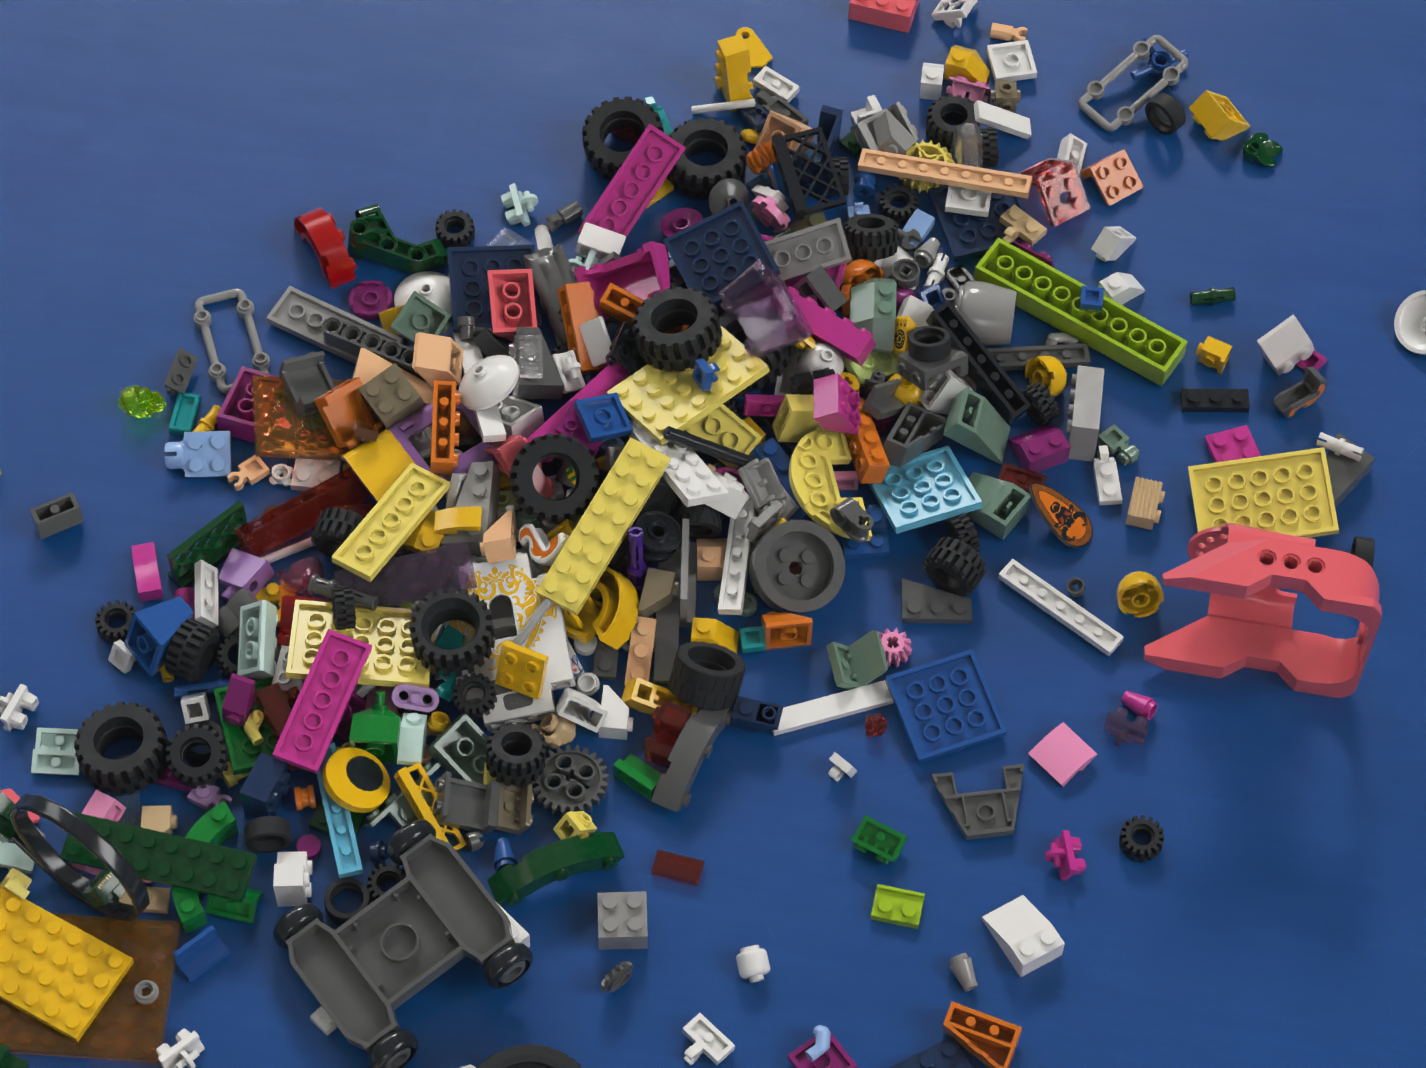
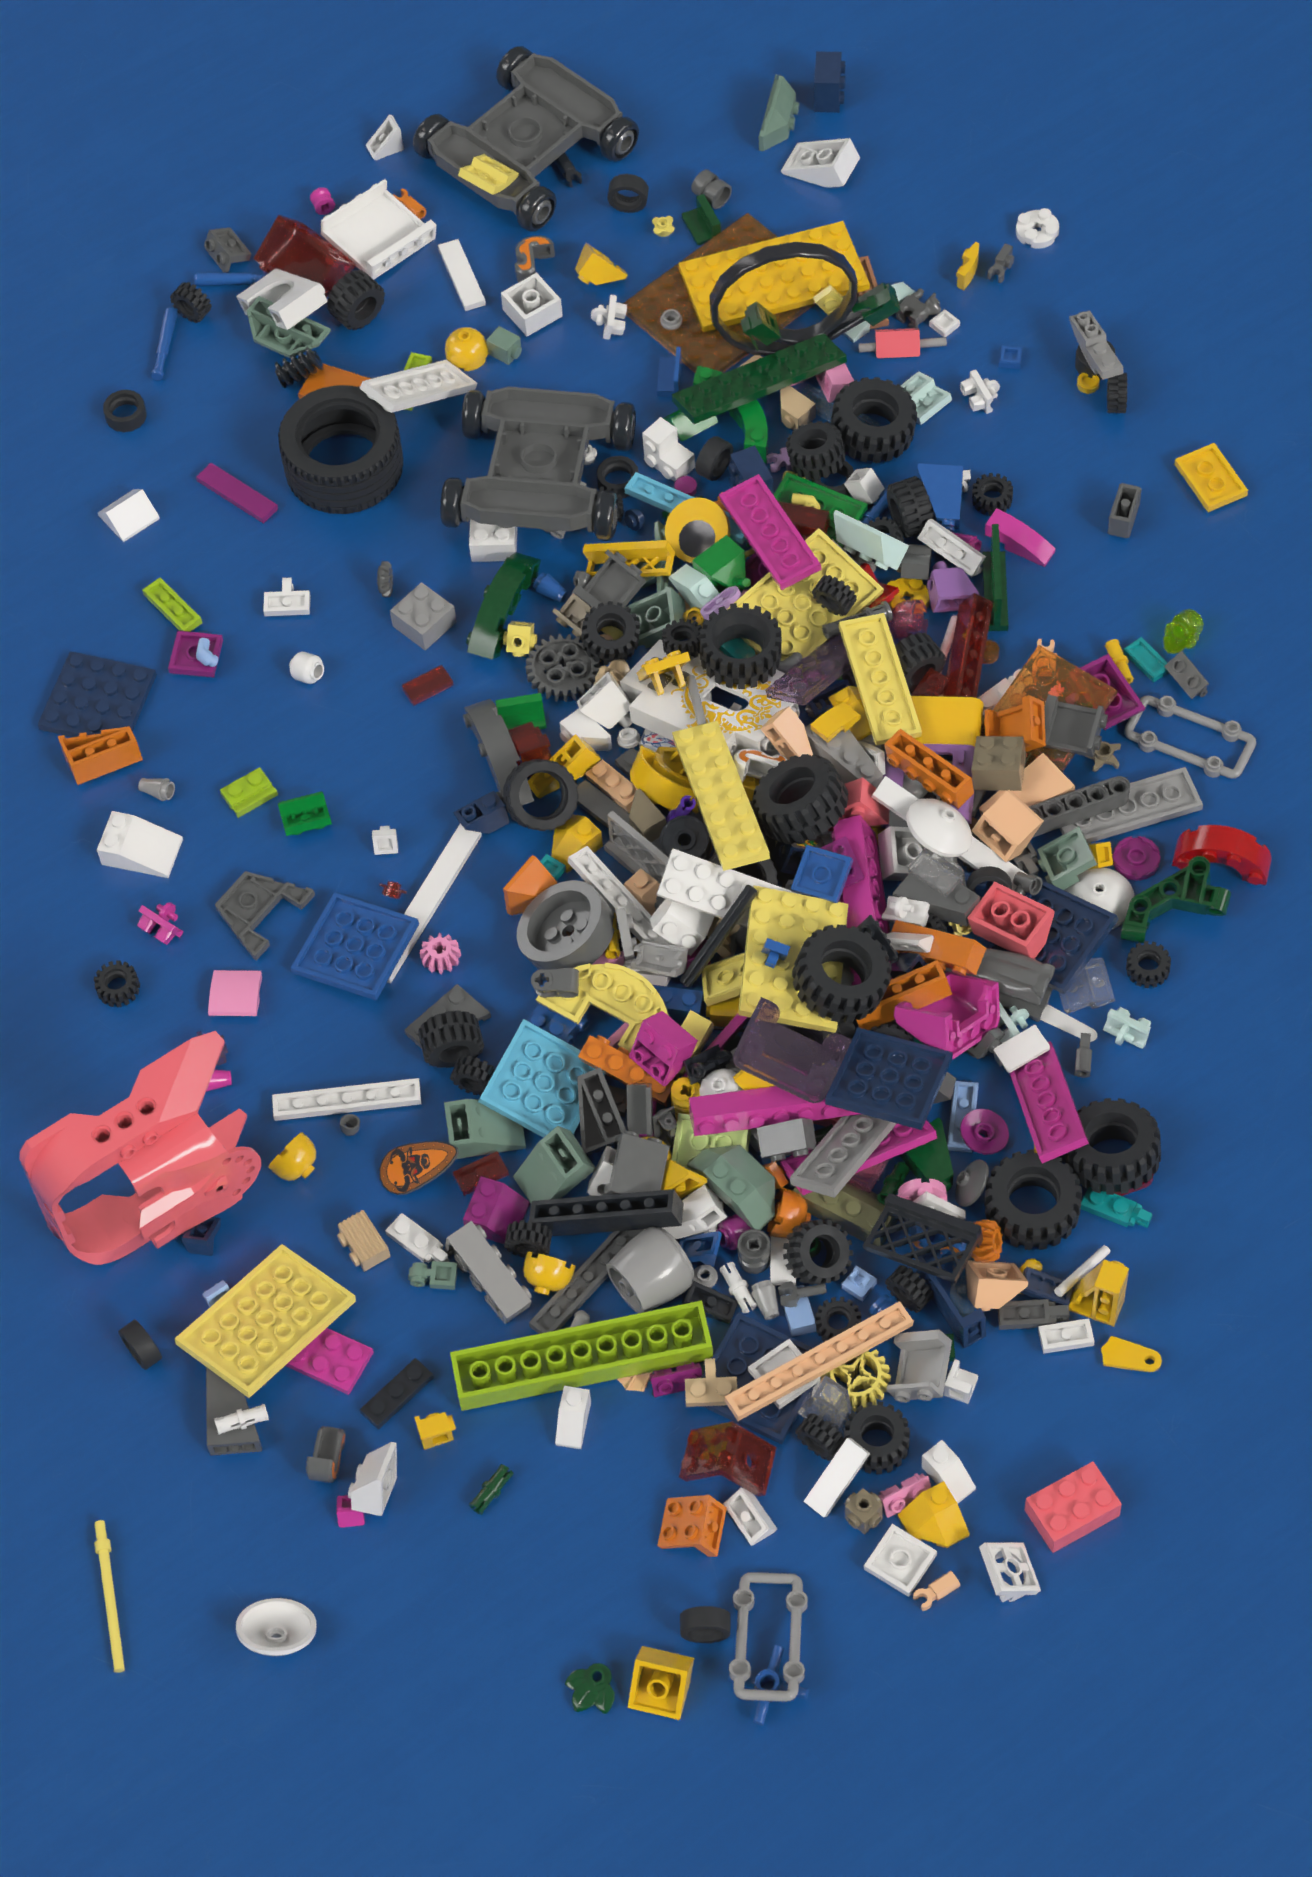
camera: 140 degrees right, 0 degrees up
light blue plate [164,431,231,478] -> none
magenta slope [222,673,255,727] -> none
reddish brown plate [352,420,379,442] -> none
sand green bracket [826,630,888,690] -> none
light grey slope [873,109,917,155] -> none
black tyre [908,326,951,362] -> none
blue plate [1079,286,1104,311] -> none
white slope [1091,226,1136,262] -> none

